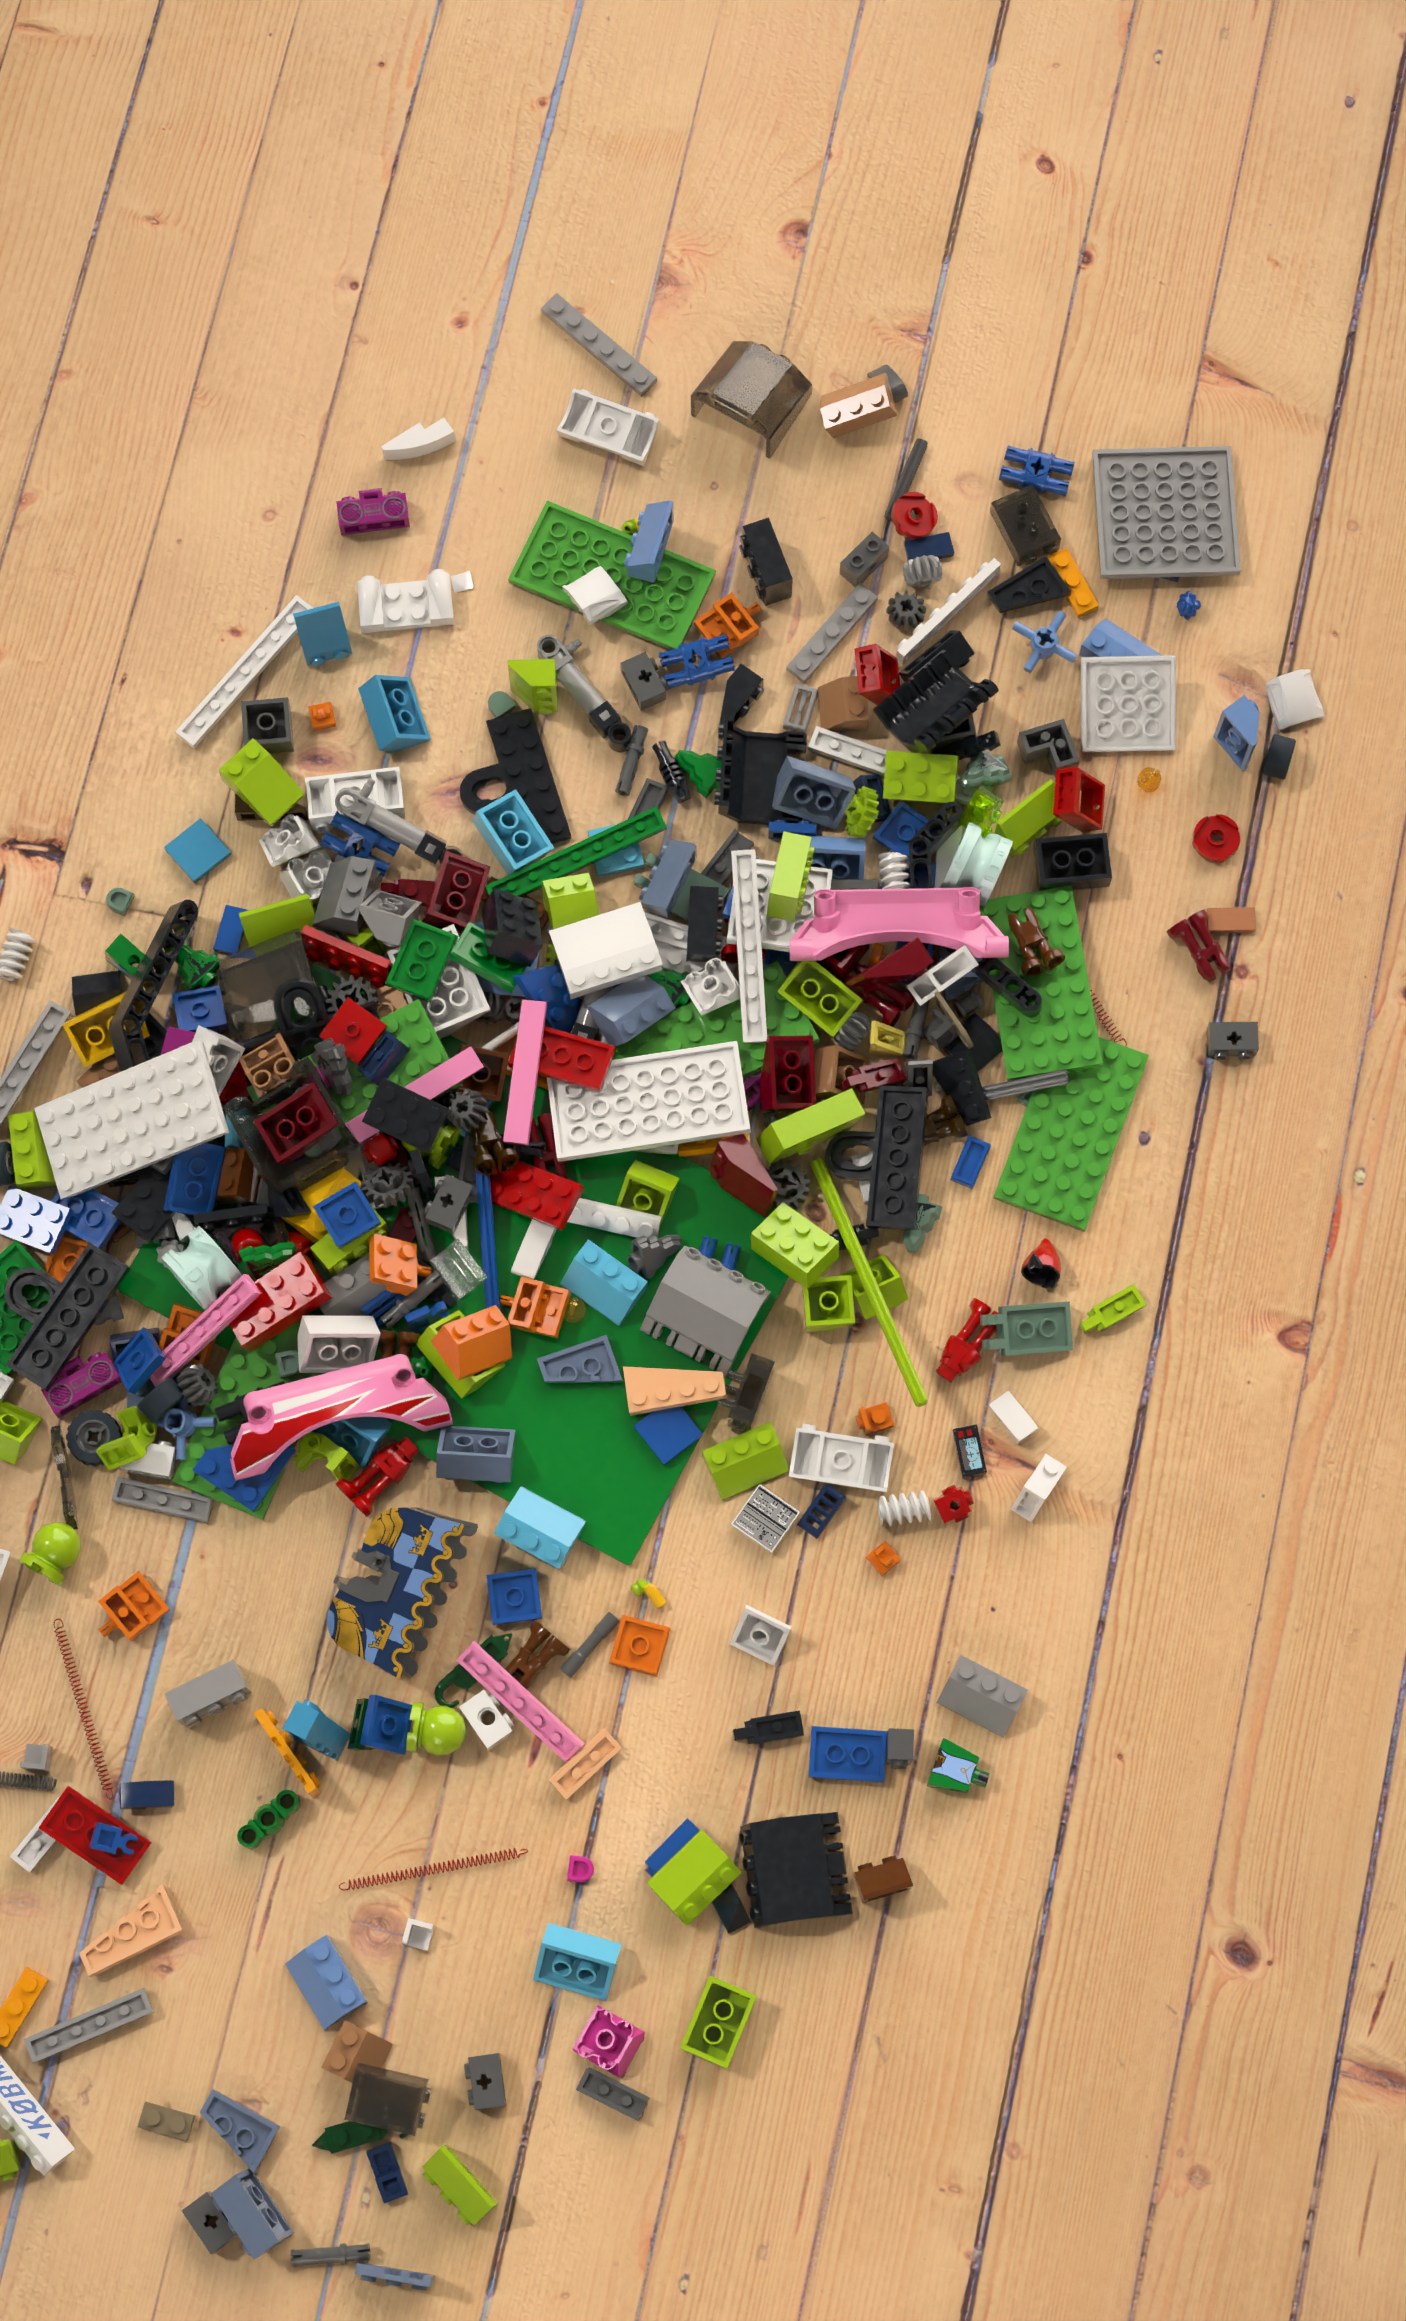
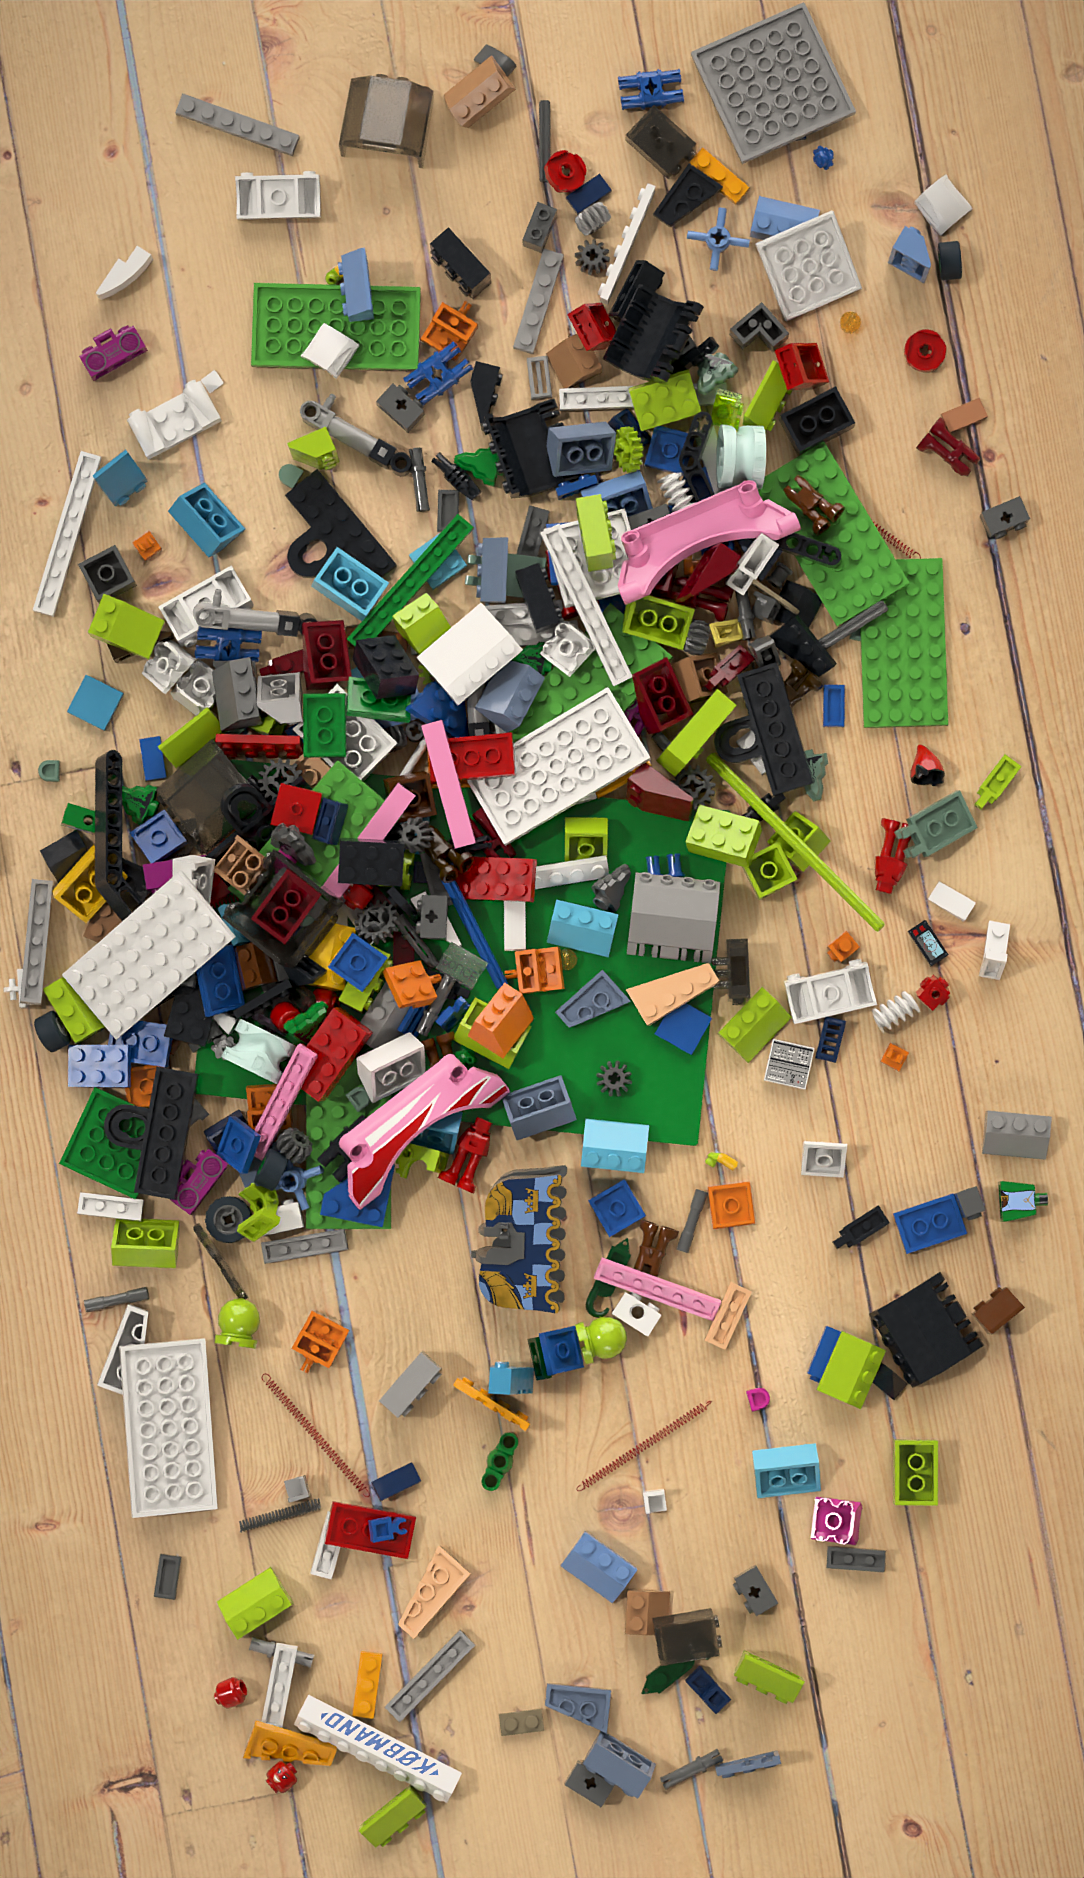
camera: 15 degrees left, 10 degrees up
none -> dark grey gear [596,1061,632,1097]

